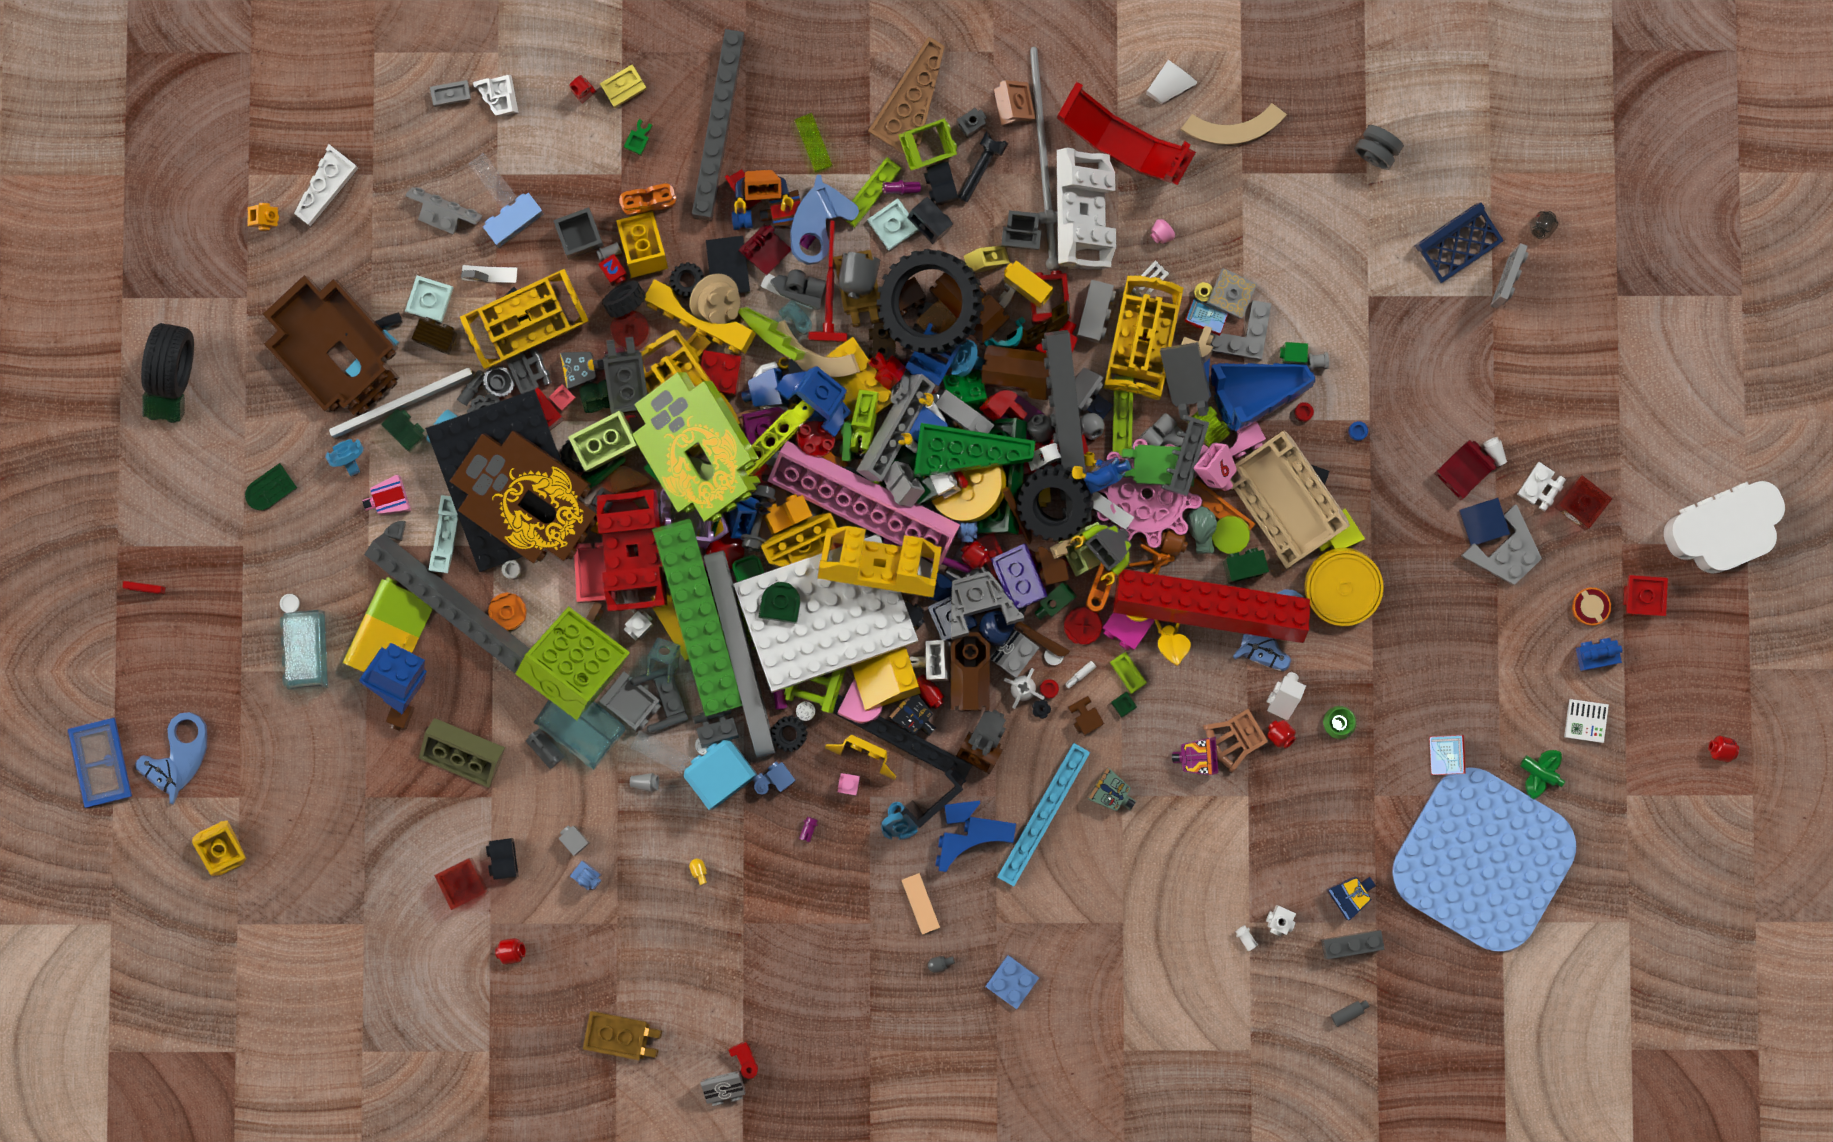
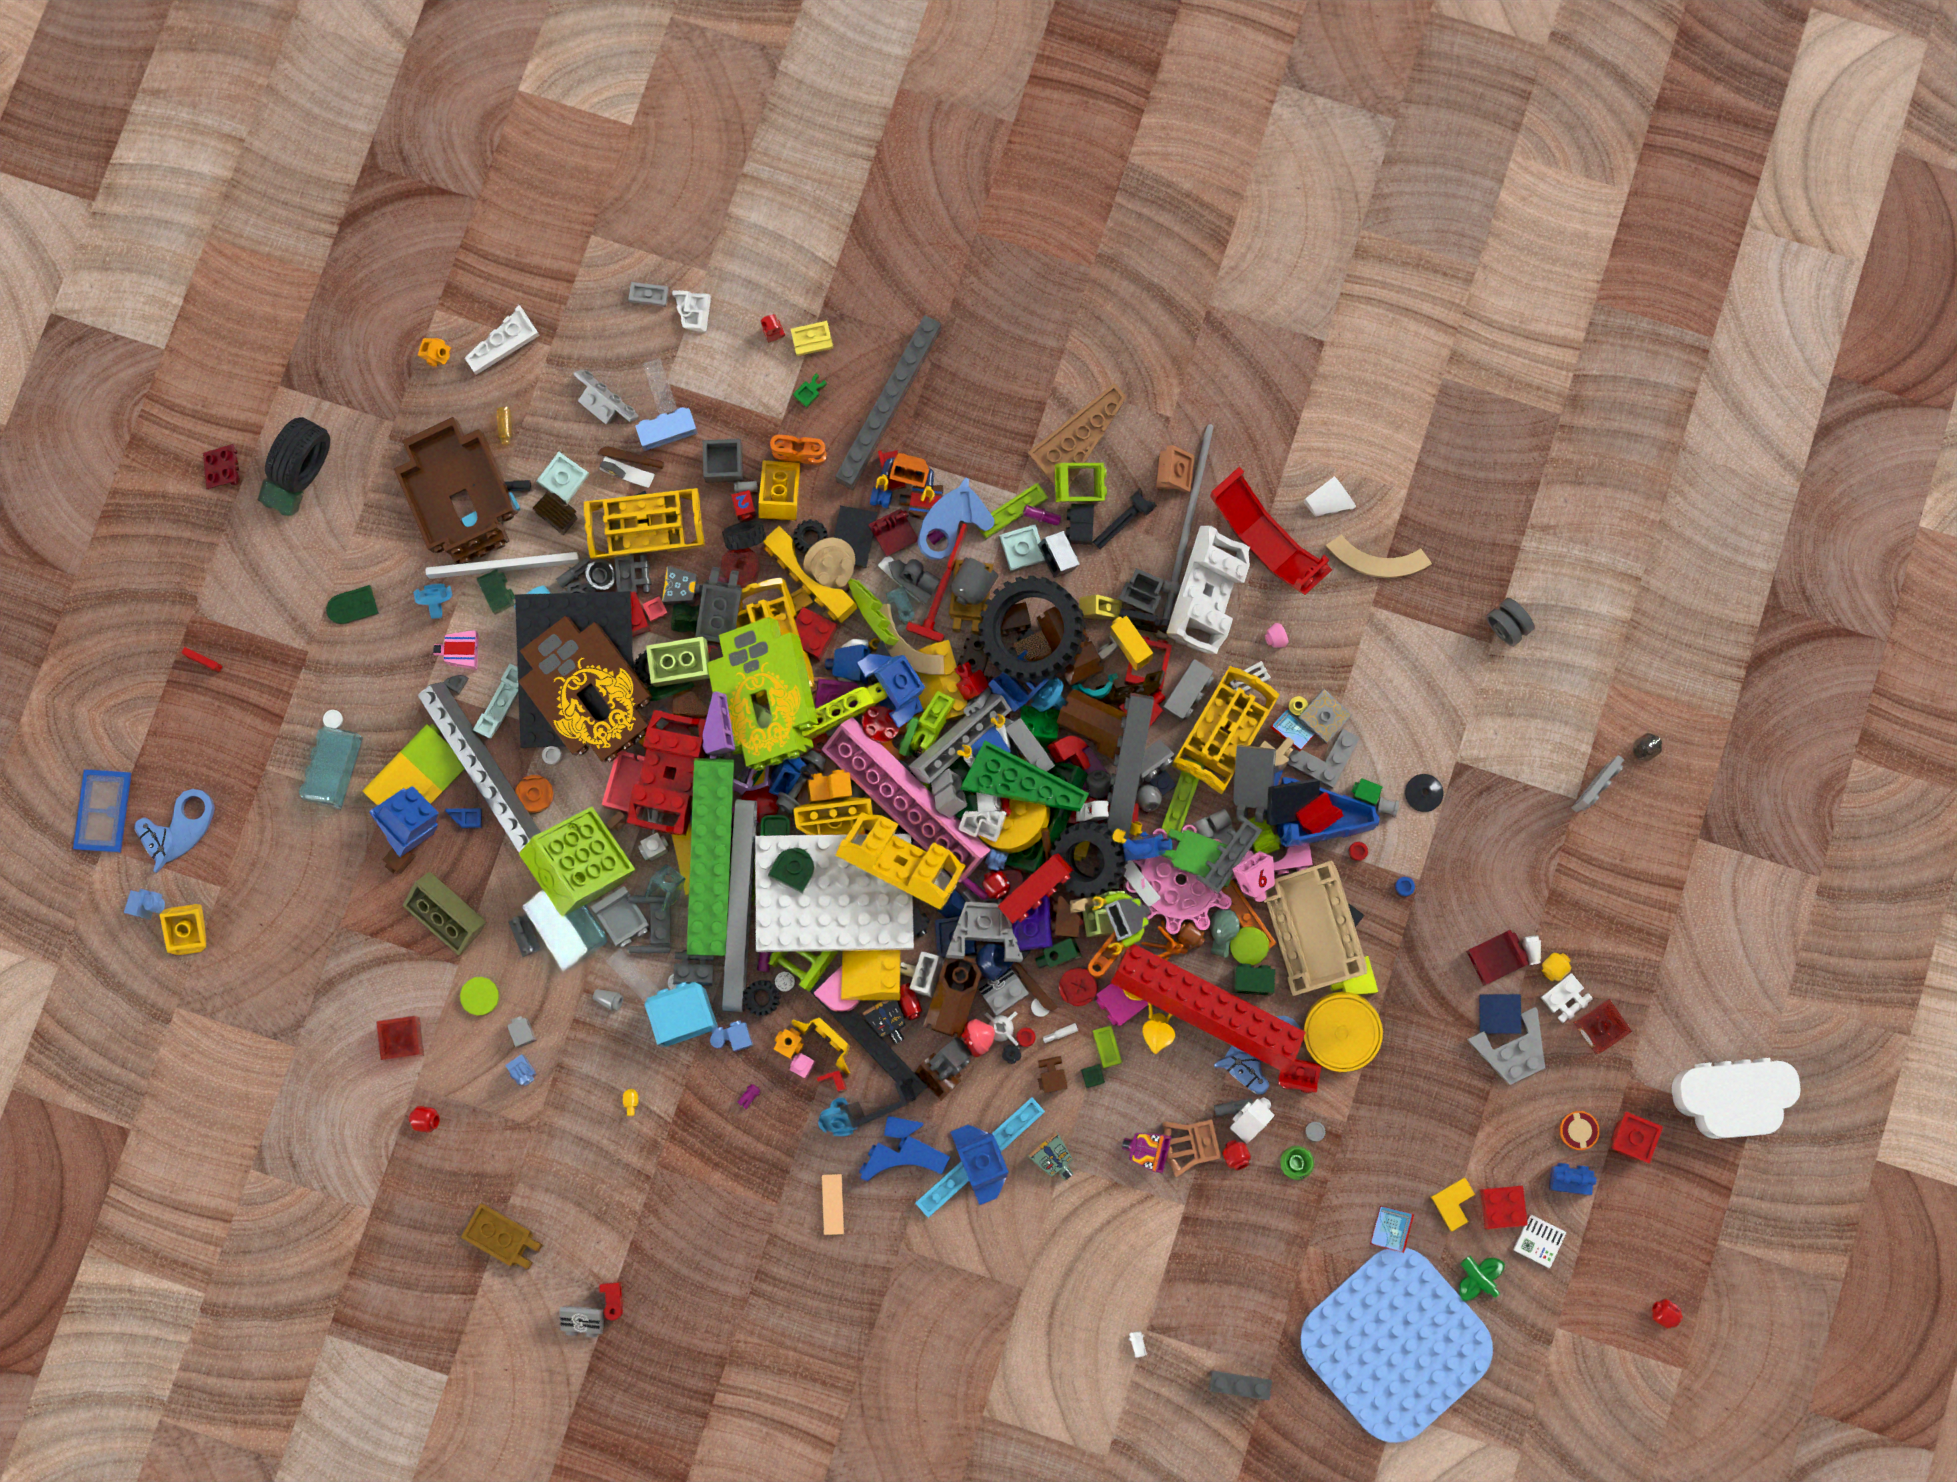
camera: 20 degrees right, 5 degrees down
black brick [486,838,519,880] -> none
clear neon green tile [794,113,833,173] -> none
dark grey cylinder [928,956,955,973] -> none
dark grey brick [956,108,987,138] -> none
medium blue plate [985,955,1039,1009] -> none
white brick [1266,905,1296,937] -> none
torso [1326,876,1376,921] -> none
dark grey cylinder [1331,1000,1370,1027] -> none
dark blue fence [1414,202,1504,283] -> none
none -> medium blue brick [124,889,165,920]
none -> dark red hinge [203,444,240,489]
none -> blue tile [445,808,482,828]
none -> lime tile [460,977,500,1016]
none -> clear yellow cylinder [497,407,512,446]
none -> reddish brown piece [598,446,664,469]
none -> medium lavender slope [702,691,735,756]
none -> light orange brick [774,1028,804,1060]
none -> red panel [817,1070,847,1093]
none -> blue piece [951,1125,1009,1205]
none -> white slope [958,811,1007,842]
none -> coral hair [961,1019,995,1058]
none -> red brick [998,853,1073,924]
none -> black plate [1119,608,1170,634]
none -> dark grey axle [1214,1098,1253,1117]
none -> black tile [1266,778,1320,826]
none -> red bracket [1278,1059,1322,1093]
none -> red panel [1296,792,1344,835]
none -> light grey piece [1305,1122,1325,1142]
none -> black dish [1405,774,1444,812]
none -> yellow tile [1431,1177,1475,1232]
none -> red brick [1480,1186,1528,1229]
none -> yellow head [1542,953,1571,981]

